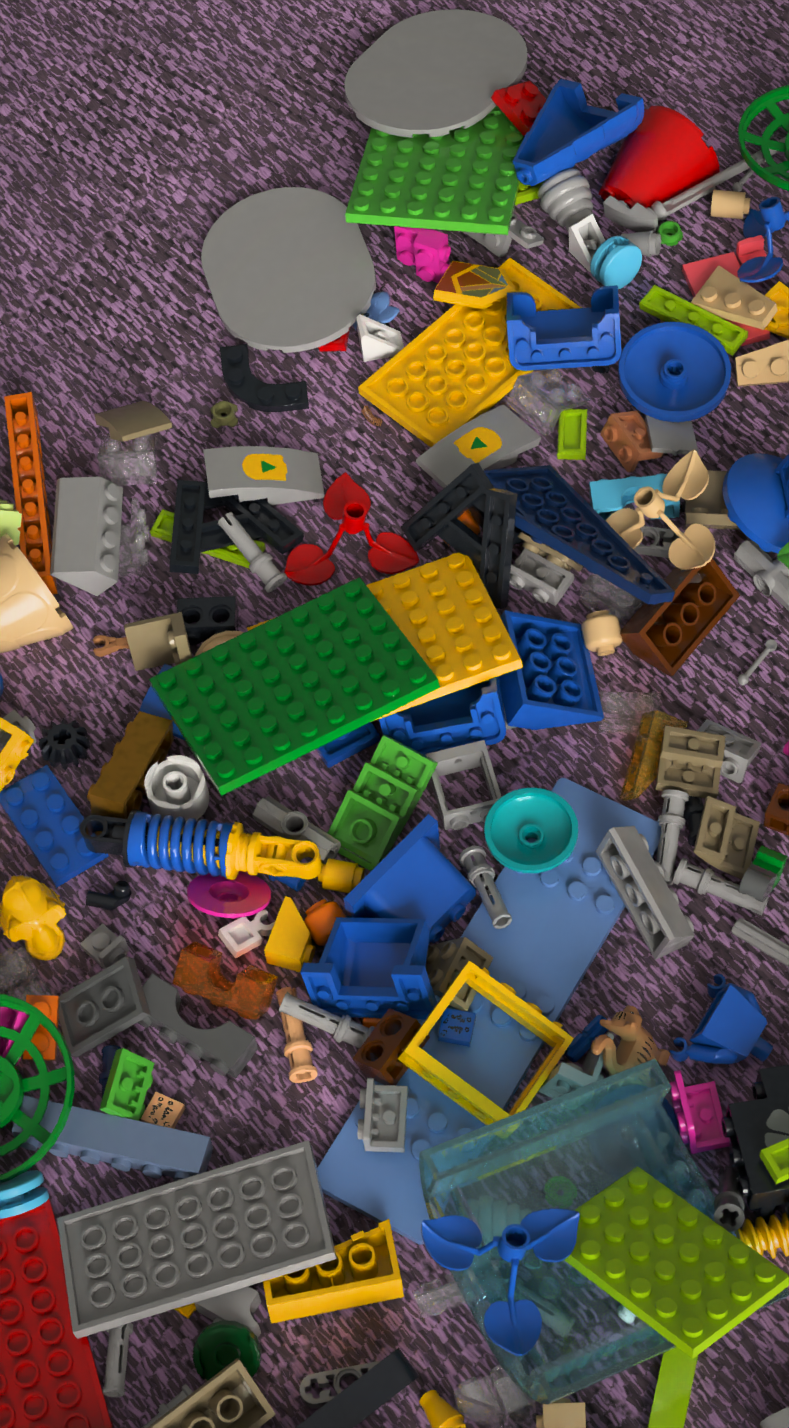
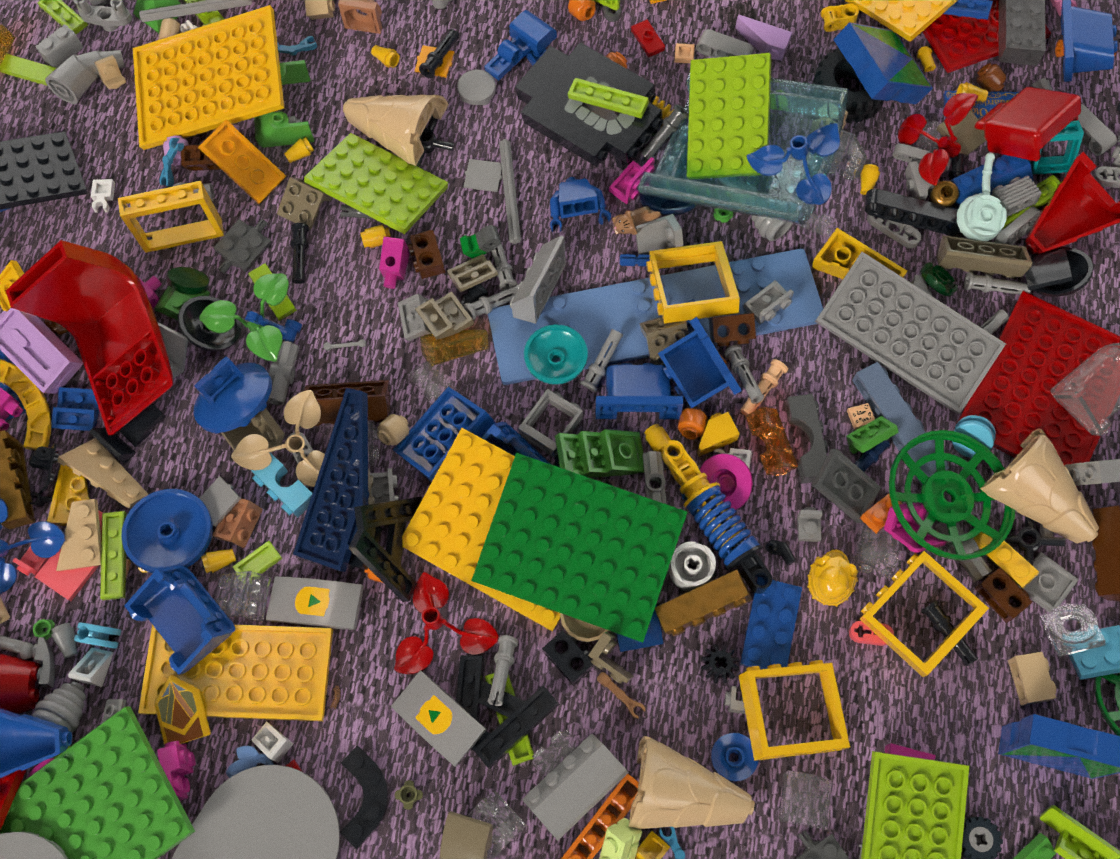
camera: 135 degrees left, 10 degrees up
none -> yellow cone [201,549,236,573]

